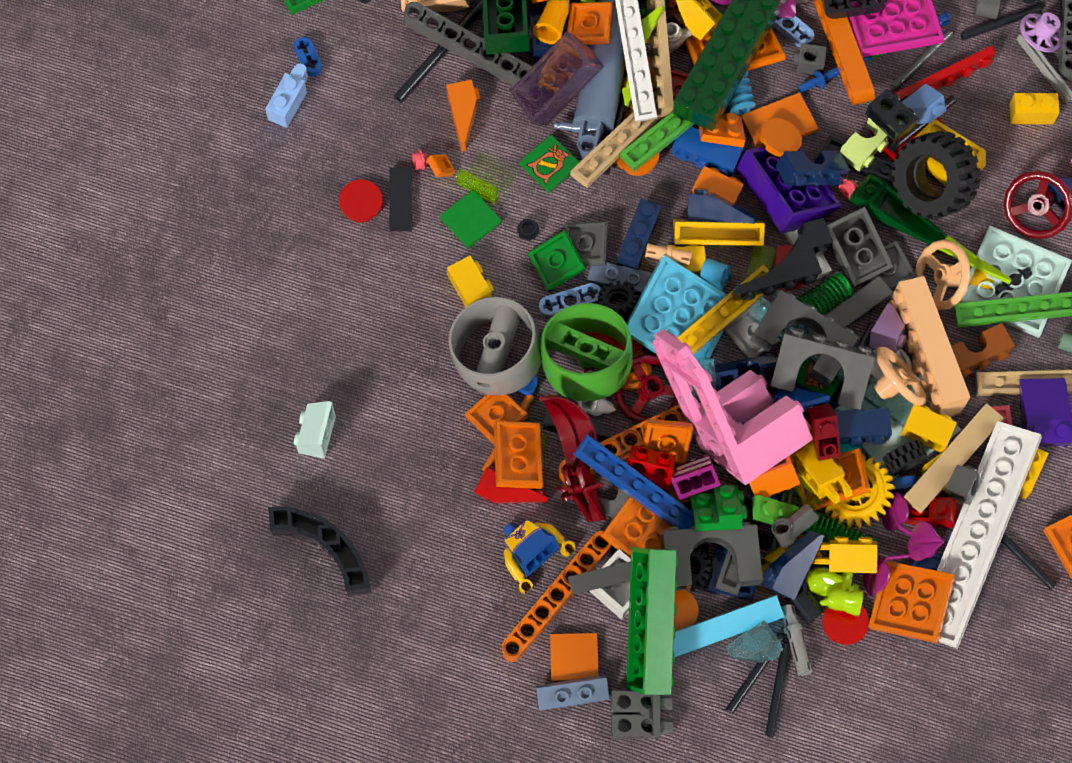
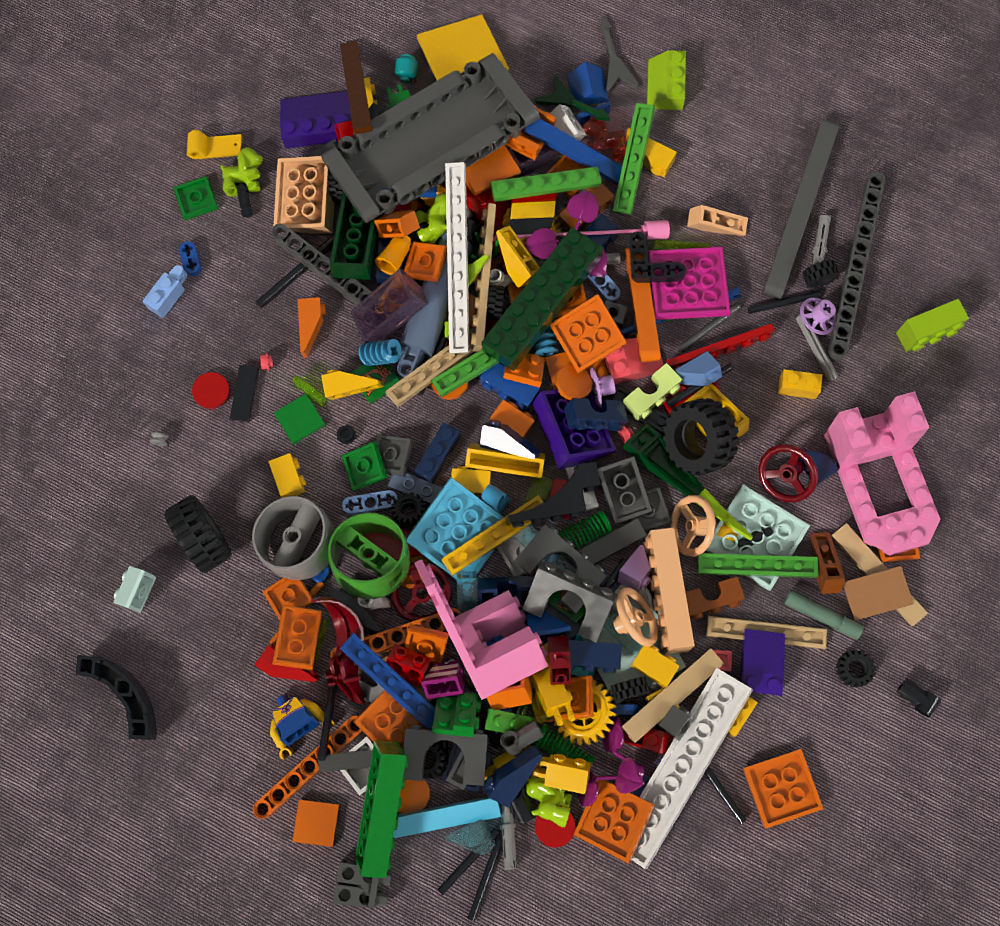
camera: 15 degrees right, 5 degrees up
orange tile [426,154,455,177] -> none
sand blue plate [536,675,609,711] -> none
light nougat pin [645,243,692,266] -> none
black brick [865,89,919,144] -> none
none -> light grey bush [150,432,169,446]
none -> black tyre [164,495,232,573]
none -> black bar [317,685,337,761]
none -> yellow slope [321,369,384,400]
none -> dark azure piece [359,339,401,366]
none -> black tyre [486,285,504,320]
none -> orange plate [550,294,628,373]
none -> lavender wheel [590,367,616,408]
none -> coral slope [604,338,664,385]

